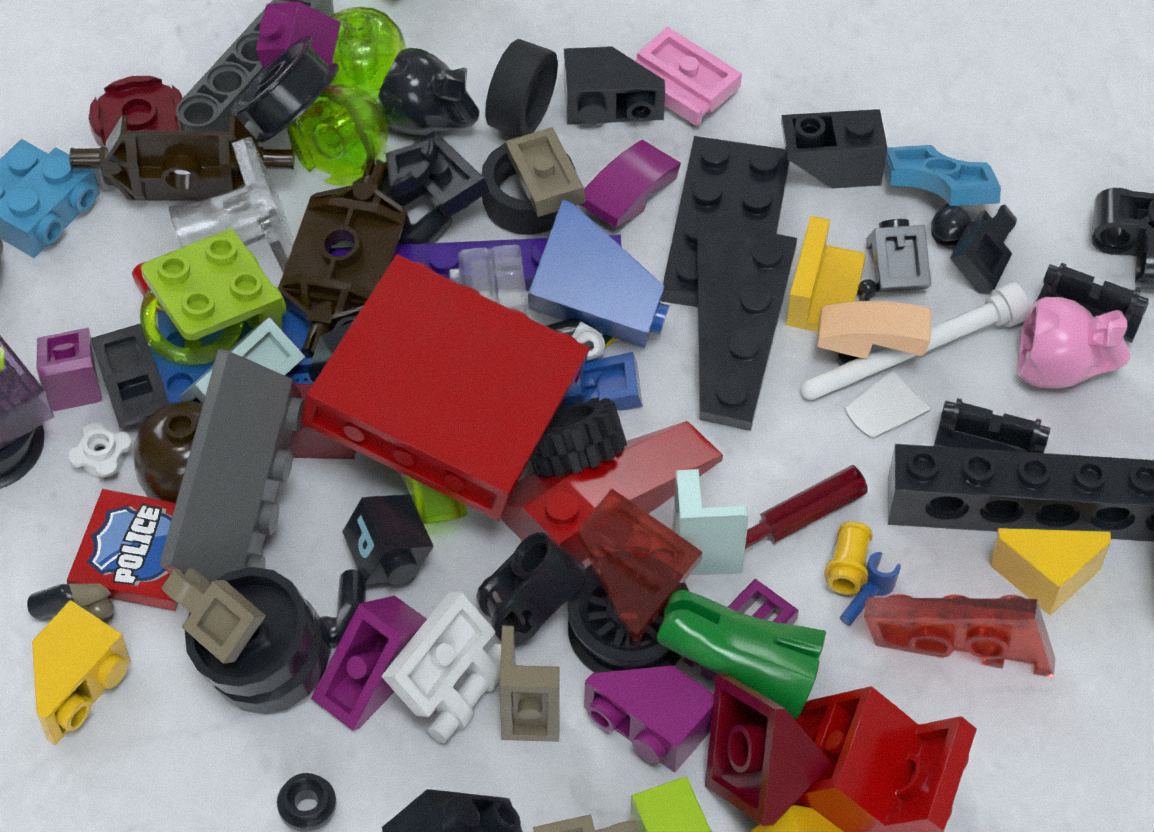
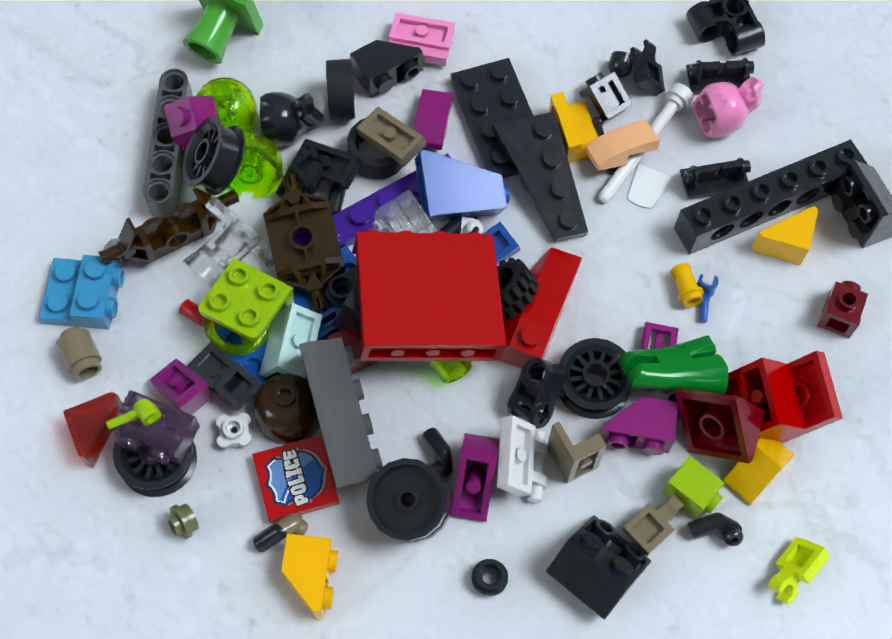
camera: 30 degrees left, 10 degrees up
dark red tile [88,76,183,147] -> none
dark tan plate [162,568,266,664] -> none
black brick [342,494,434,584] -> none
clear red wing [578,488,703,642] -> none
light aqua panel [672,469,749,576] -> none
dark red axle [745,465,868,549] -> none
black slope [781,109,887,189] -> none
clear red wing [864,594,1056,678] -> none
dark azure tile [884,145,1001,206] -> none
none -> dark red brick [817,281,868,338]

